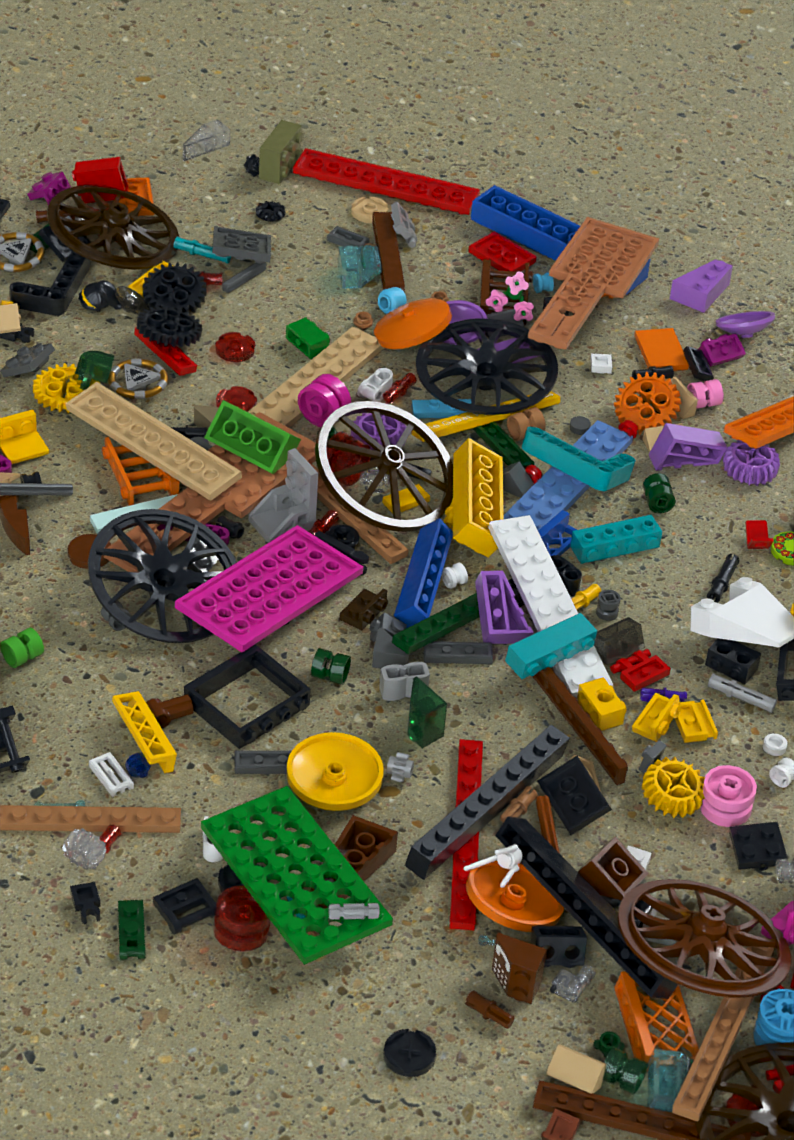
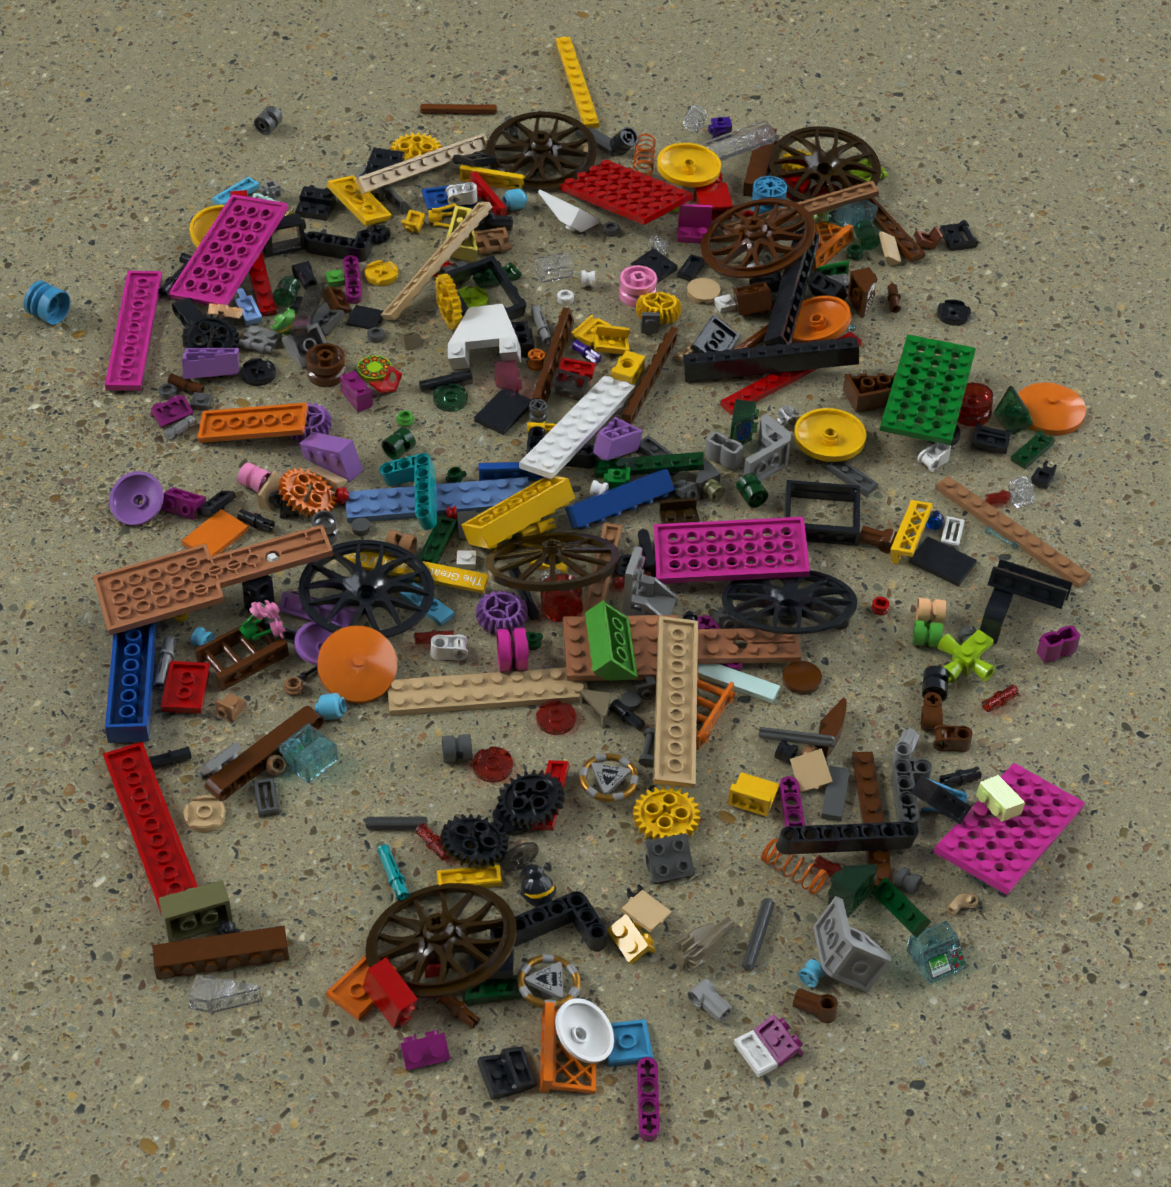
camera: 130 degrees left, 5 degrees up
clear green brick [75,351,115,390] -> none
dark grey plate [212,226,271,263] -> none
black gear [255,200,286,222] -> none
green brick [286,317,330,359] -> none
light grey axle [328,903,380,920] -> none
medium nougat plate [353,311,373,329] -> none
white plant [464,844,523,888] -> none
teal brick [505,613,597,679] -> none
teal brick [570,515,662,564] -> none
medium lavender wedge [670,259,733,313] -> none
none -> black axle [149,746,192,768]
none -> reddish brown brick [152,925,289,979]
none -> light grey pin [153,636,177,690]
none -> medium nougat bracket [215,693,247,721]
none -> flat silver wheel [312,510,338,545]
none -> magenta brick [340,371,373,412]
none -> bright green plate [396,410,414,427]
none -> clear green tile [433,383,468,412]
none -> dark grey wheel [442,734,473,762]
none -> dark green plate [445,467,467,483]
none -> black tile [474,387,532,435]
none -> clear pink slope [494,360,522,394]
none -> orange wheel [528,349,545,371]
none -> reddish brown plate [532,307,574,403]
none -> green brick [604,467,630,490]
none -> black tile [677,254,705,282]
none -> tan tile [687,278,721,304]
none -> olive wheel [702,479,726,502]
none -> light grey bracket [743,413,791,482]
none -> green slope [813,260,850,278]
none -> red bush [872,596,890,615]
none -> black tile [909,536,977,587]
none -> light nougat wheel [916,597,946,625]
none -> clear green slope [993,386,1033,435]
none -> orange dish [1014,382,1086,436]

